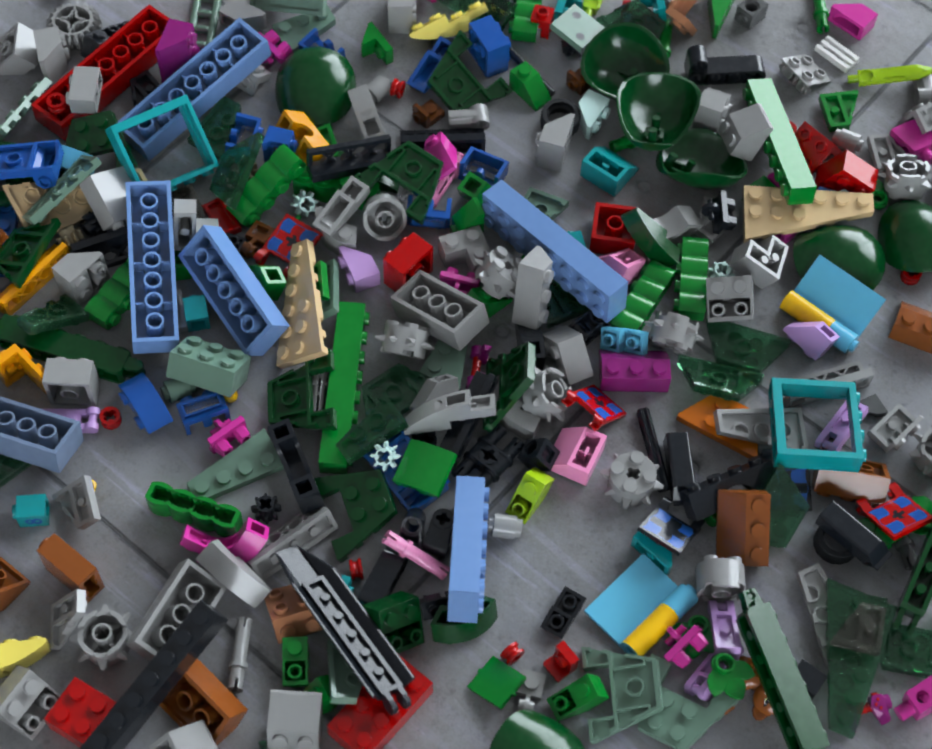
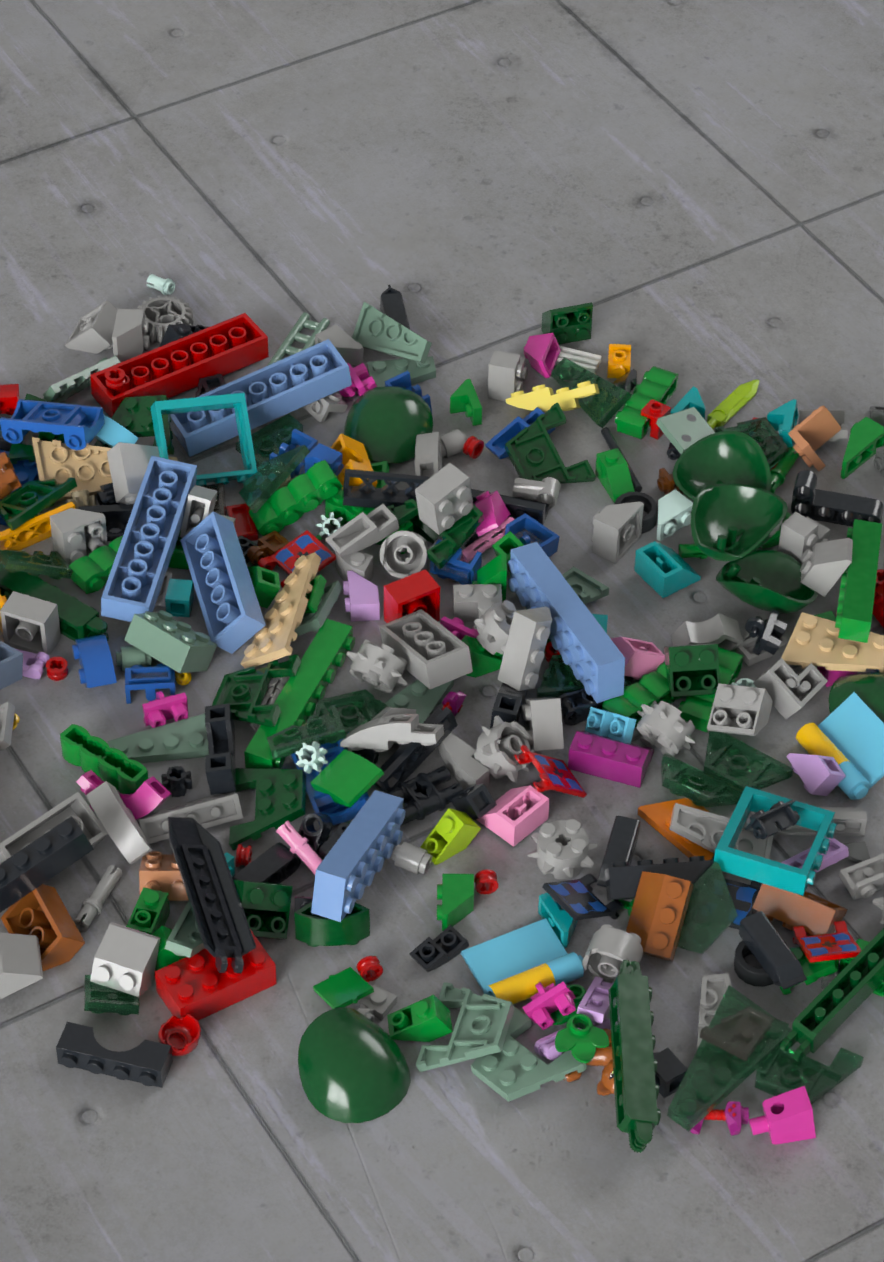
camera: 20 degrees right, 15 degrees down
sand green wing [22,155,102,225] -> none
light grey brick [66,66,103,114] -> none
magenta slope [155,18,200,83] -> none
reddish brown bracket [412,99,445,130] -> none
blue brick [468,15,511,78] -> none
dark green wing [482,342,536,432] -> none
red bracket [543,640,579,683] -> none
red brick [589,202,639,254] -> none
dark green slope [621,207,681,267] -> none
black axle [637,407,670,493] -> none
none -> light grey brick [415,463,474,535]
none -> green slope [437,873,474,931]
none -> red bush [474,869,499,894]
none -> dark green slope [664,643,720,697]
none -> black hinge [745,799,800,840]

